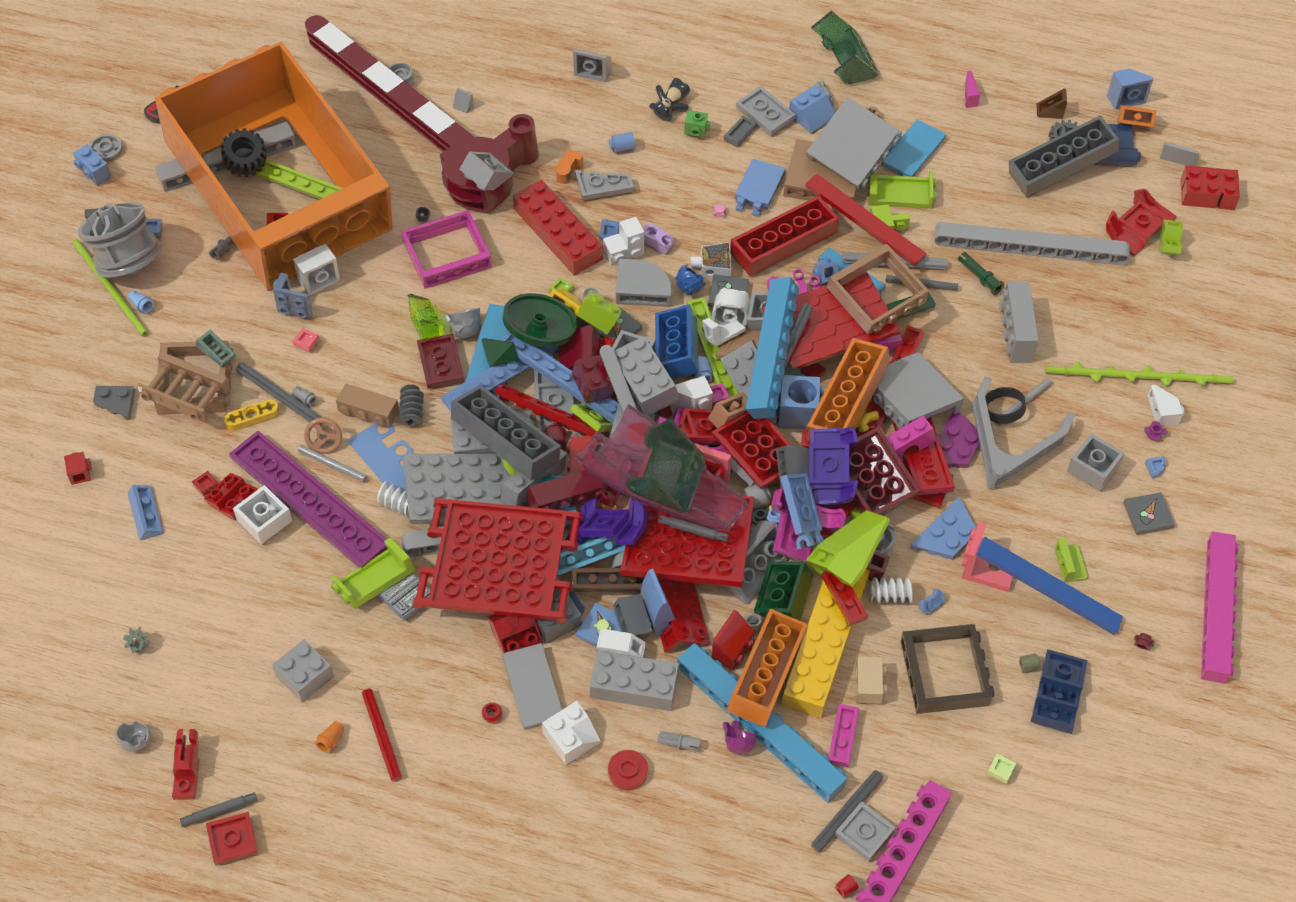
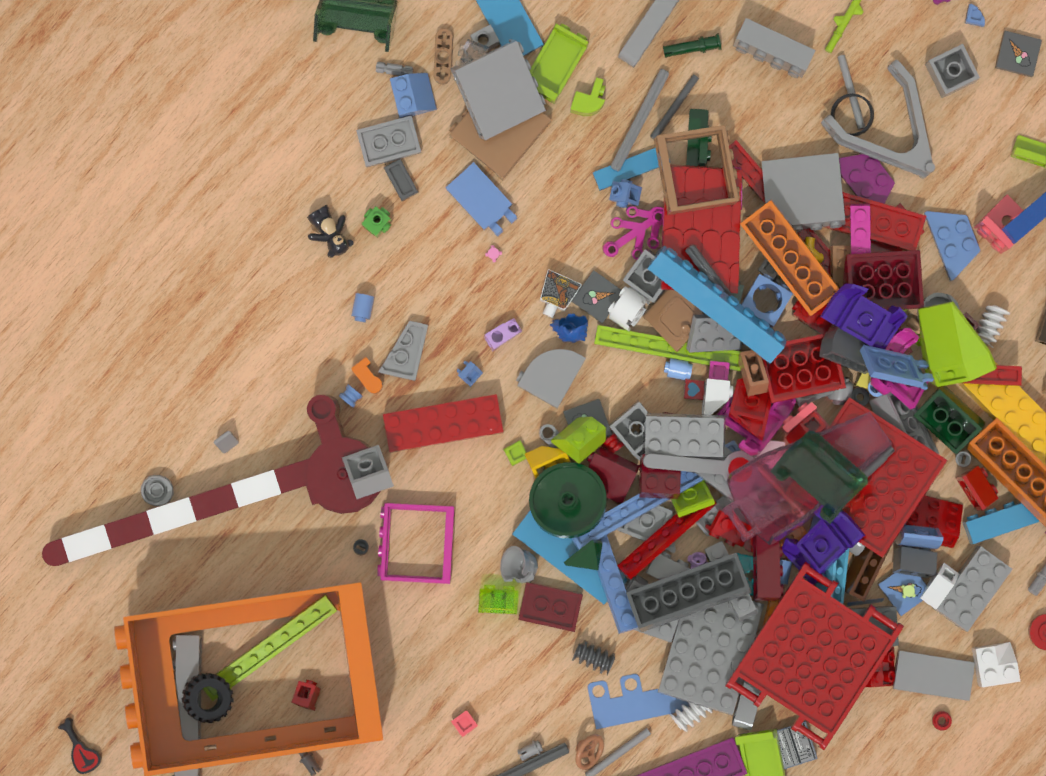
camera: 60 degrees left, 30 degrees up
sand blue bracket [273,273,313,319] -> none
white brick [293,244,340,295] -> none
medium nougat brick [336,383,399,428] -> none
dark red head [543,424,568,450] -> none
light grey slope [573,49,611,82] -> none
white brick [603,217,644,265] -> none
blue brick [655,304,699,379] -> none
white bracket [702,318,746,346] -> none
red brick [730,196,839,276] -> none
red tile [805,174,927,267] -> none
medium blue piece [919,589,945,615] -> none
none -> medium blue wheel [339,384,363,408]

